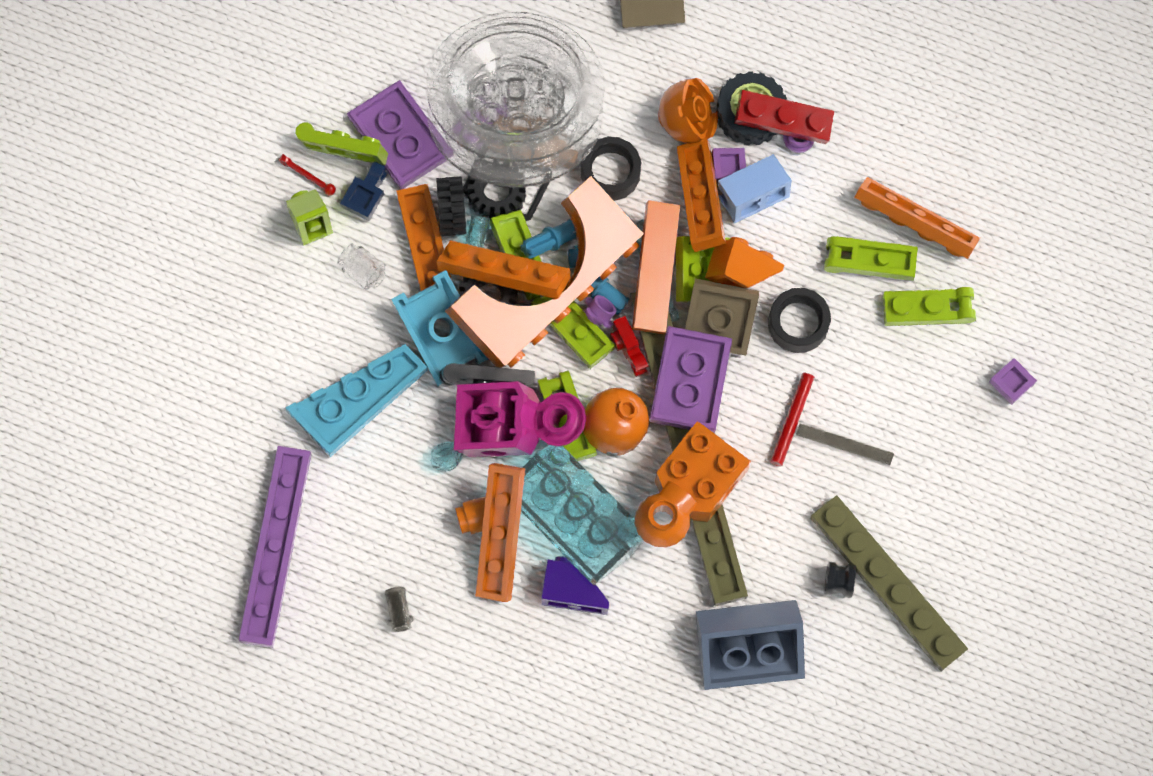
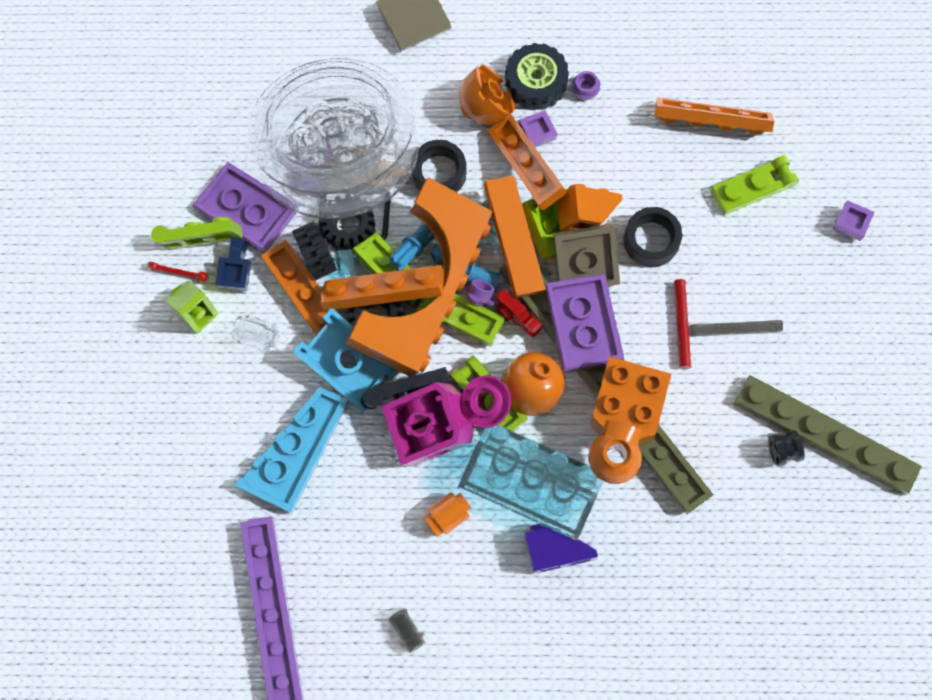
camera: 15 degrees left, 0 degrees up
clear light blue plate [430,442,463,472] -> none
orange plate [475,463,525,602] -> none
sand blue slope [696,600,805,690] -> none
light blue hinge [718,154,792,224] -> none
red plate [734,90,834,144] -> none
lime plate [824,236,918,281] -> none

